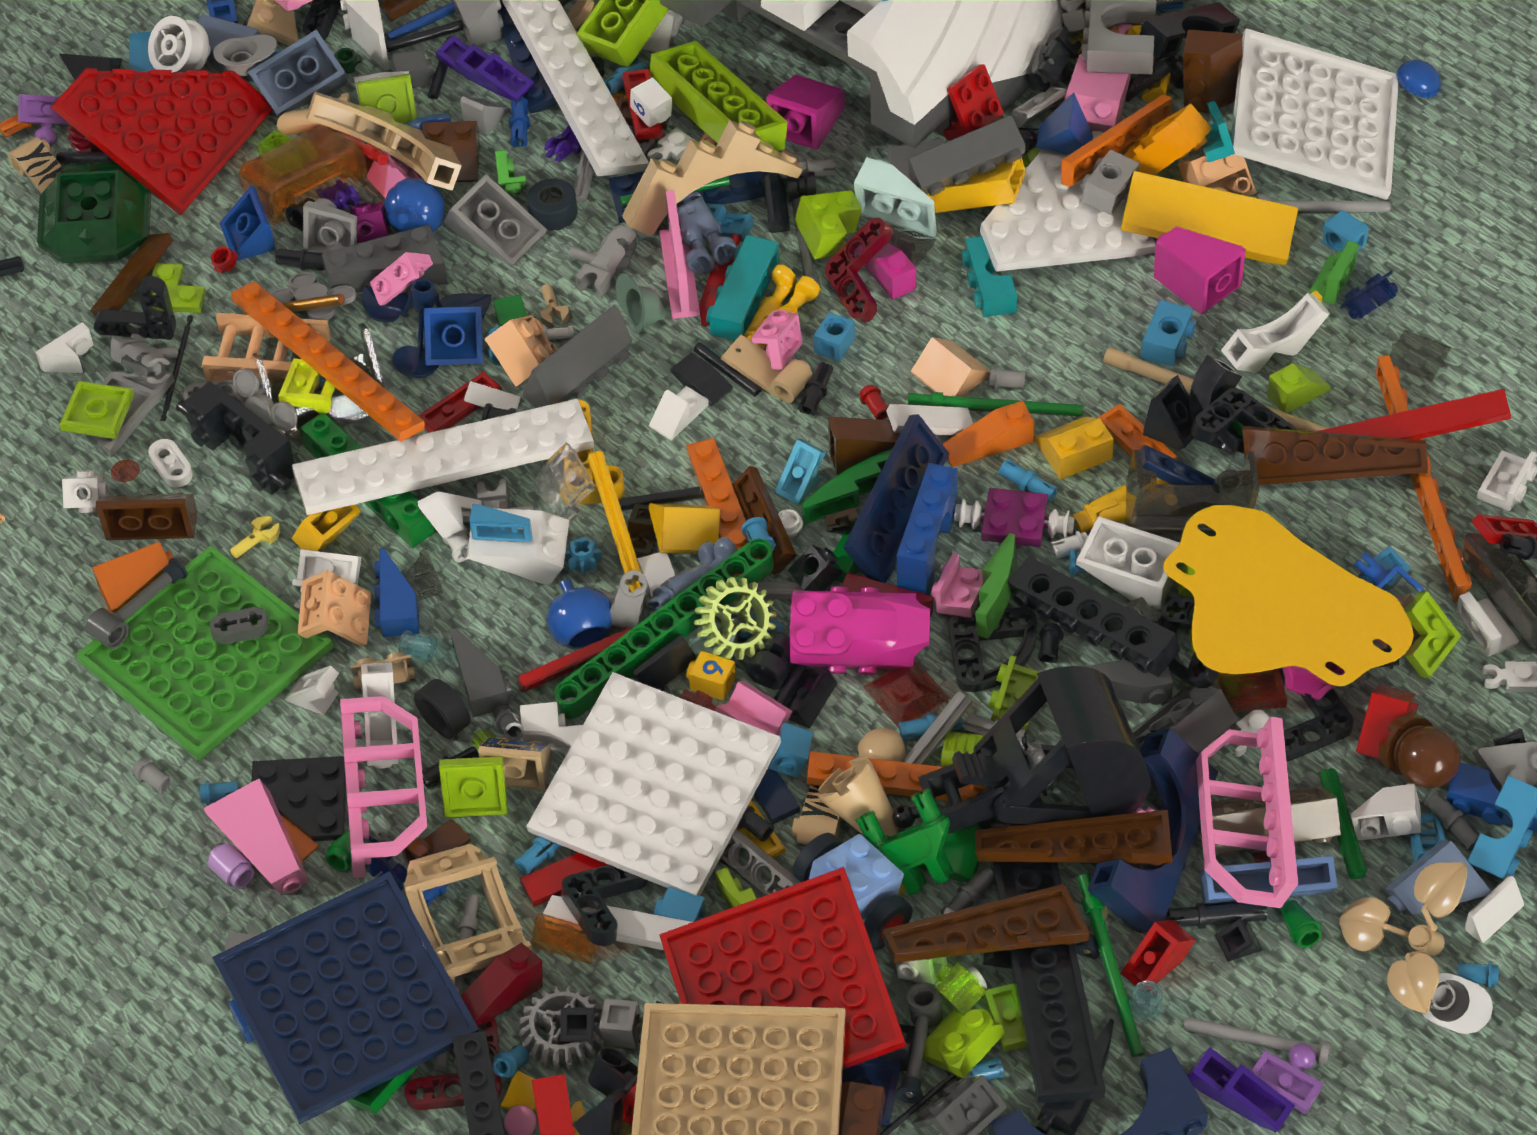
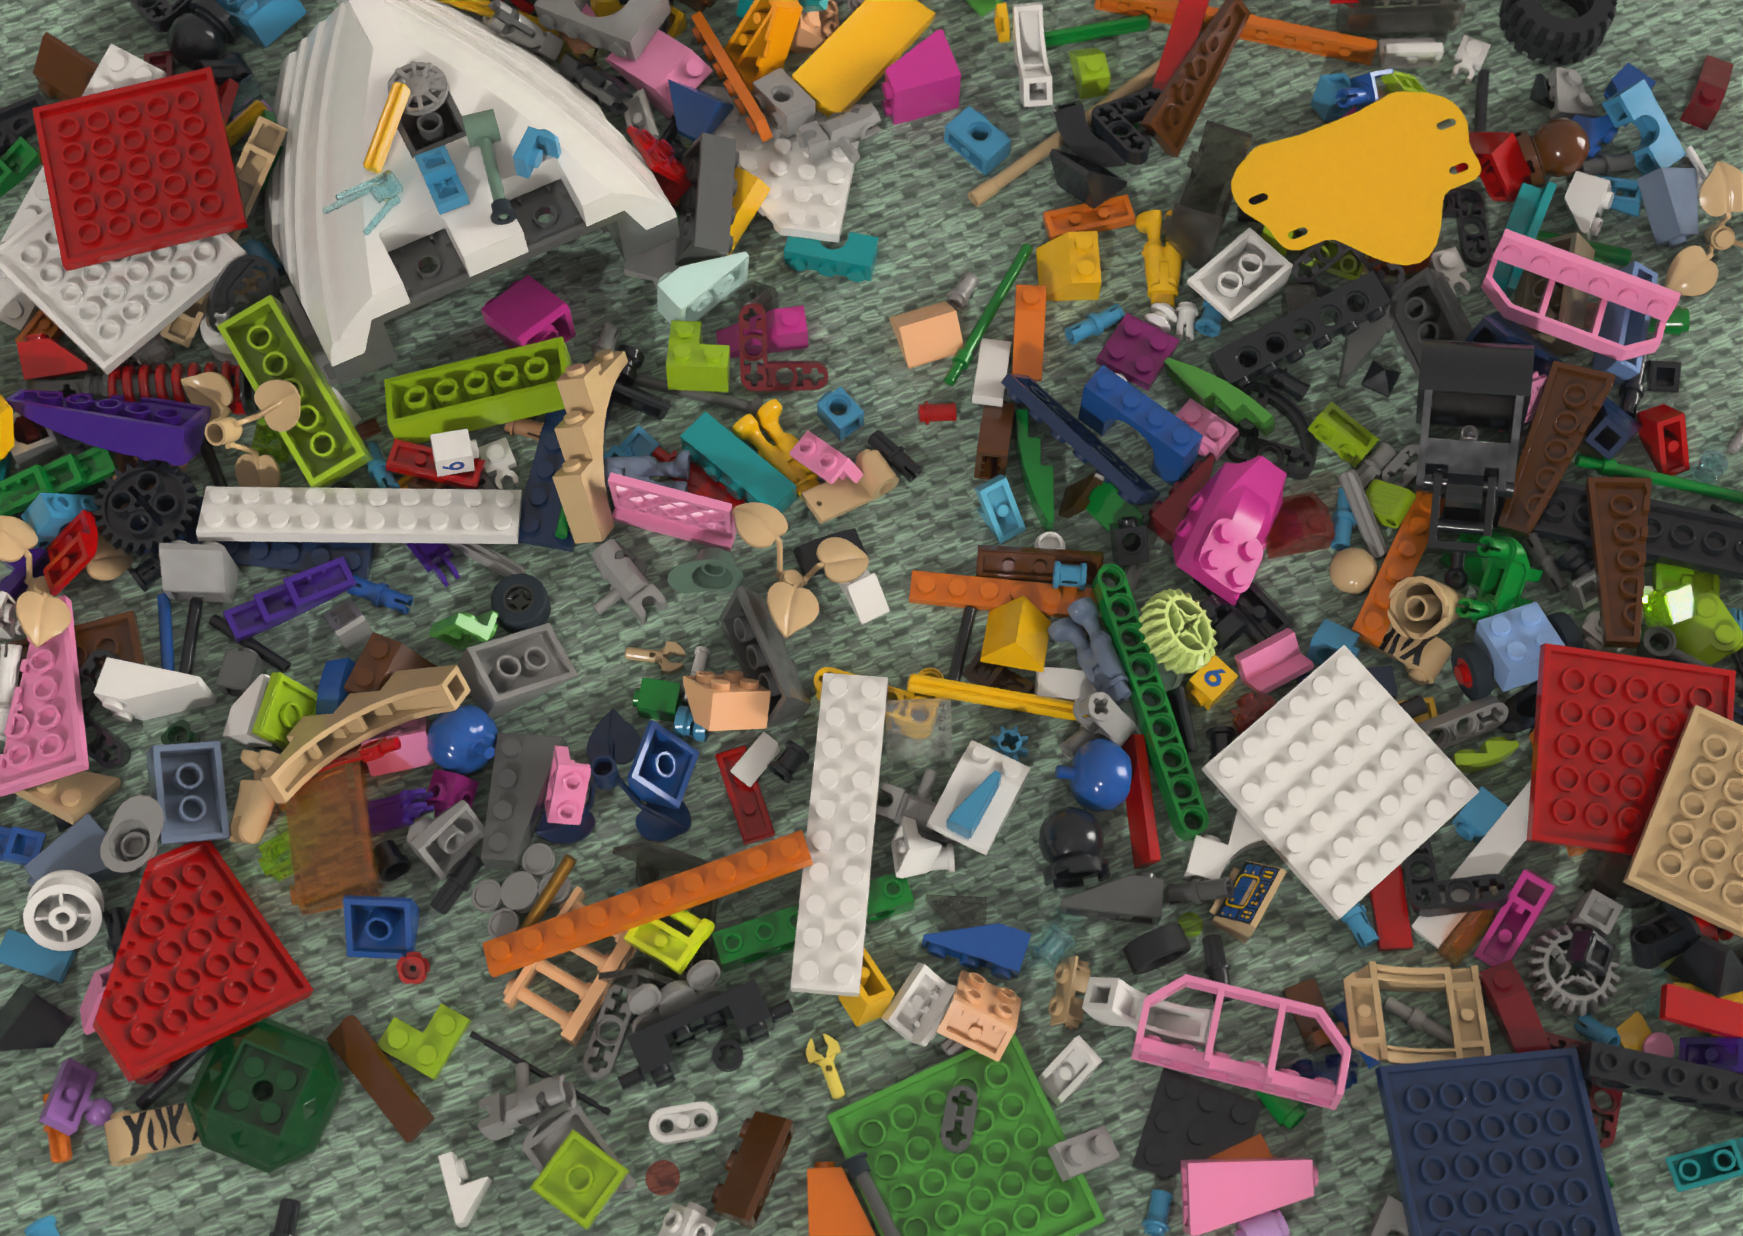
camera: 70 degrees left, 15 degrees up
black beam [94,276,176,340] -> none
lime plate [439,756,508,818] -> none
black piece [694,342,762,397] -> none
dark blue tile [1138,445,1221,505] -> none
none -> black bush [712,1039,744,1072]
none -> tan plant [732,502,869,638]
none -> light grey piece [797,103,881,163]
none -> black tile [1038,806,1111,889]
none -> green axle [1044,14,1149,48]
none -> light grey plate [1047,1125,1120,1182]
none -> dark pink slope [1473,868,1558,967]
none -> black bar [1474,70,1489,132]
none -> teal fence [1479,181,1557,298]

